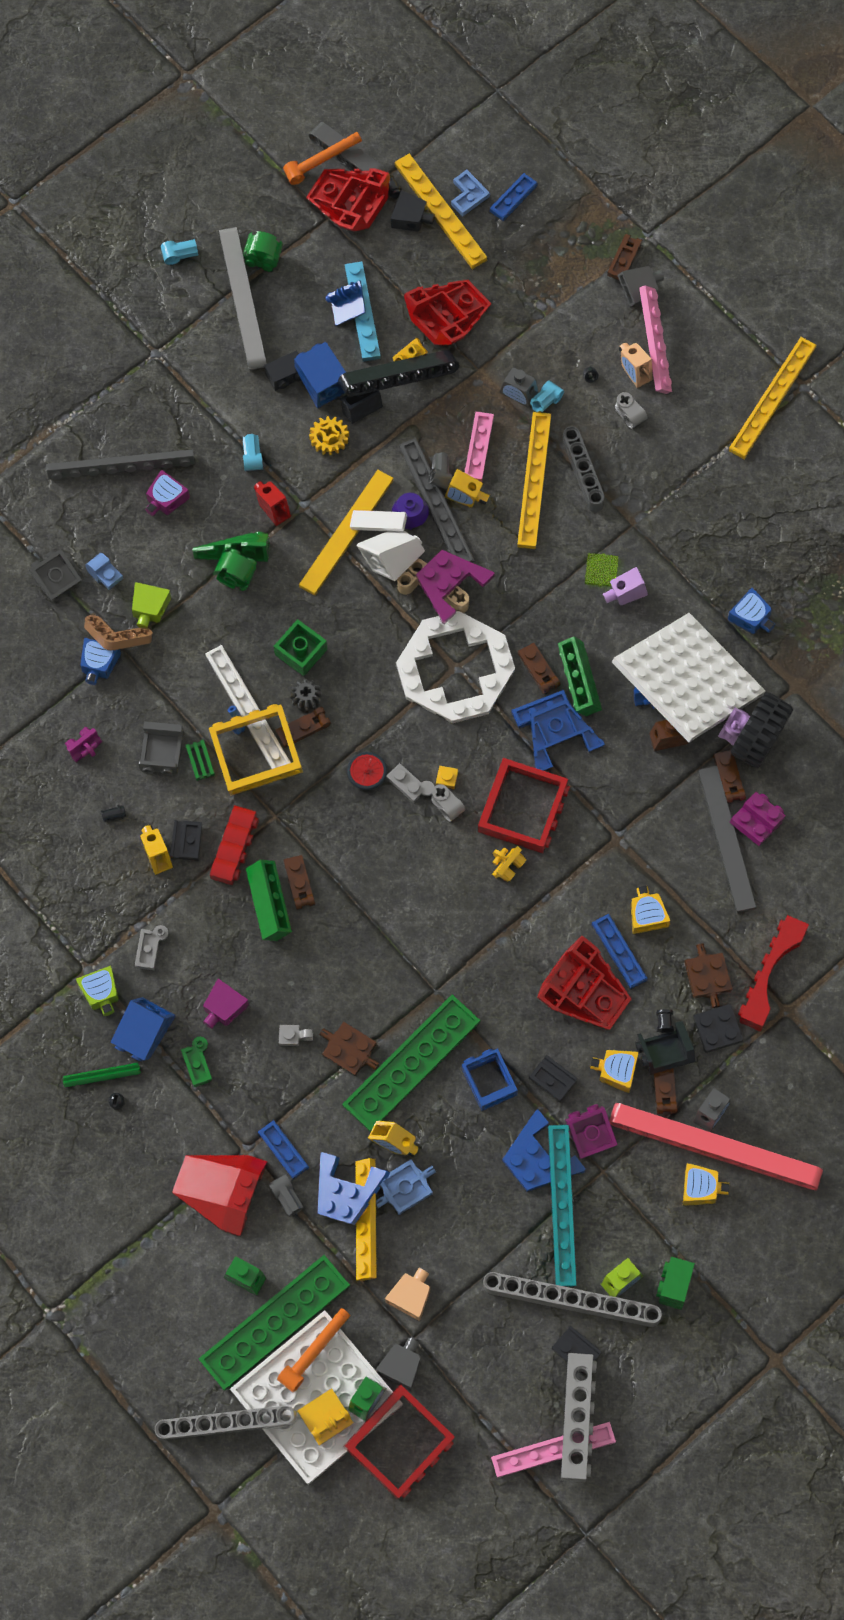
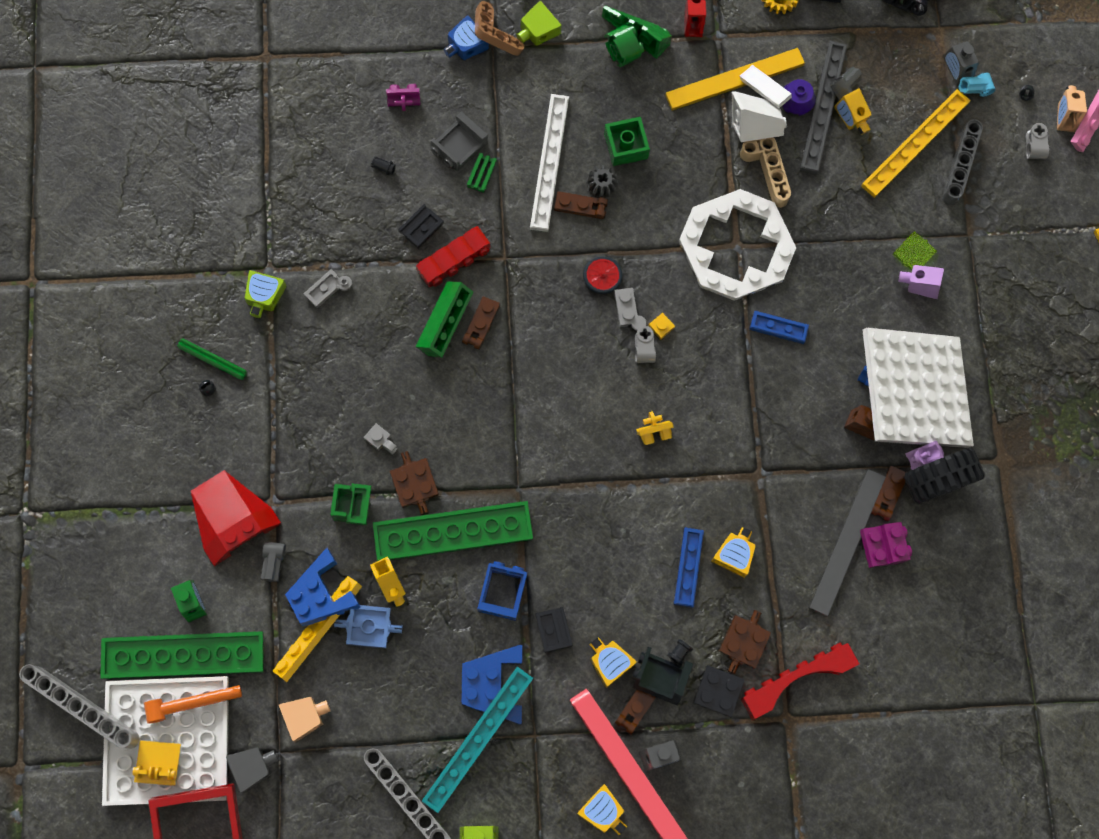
camera: 30 degrees right, 5 degrees up
blue slope [111,997,176,1061] -> none
yellow torso [140,825,173,875] -> none
green hinge [181,1037,212,1087] -> none
magenta torso [203,979,249,1029] -> none
yellow window [209,704,303,796] -> none
blue arm [228,706,245,735] -> none
blue tile [258,1120,309,1180] -> none
green torso [348,1376,387,1422] -> none
magenta wing [416,550,495,625] -> none
bright pink plate [465,412,494,482] -> none
red window [478,758,570,853] -> none
reddish brown plate [518,642,561,694] -> none
blue wing [530,700,605,771] -> none
red wedge [537,936,631,1030] -> none
green brick [558,636,602,717] -> none
magenta plate [565,1104,617,1159] -> none
torso [728,588,775,634] -> none
none -> green plate [330,484,372,525]

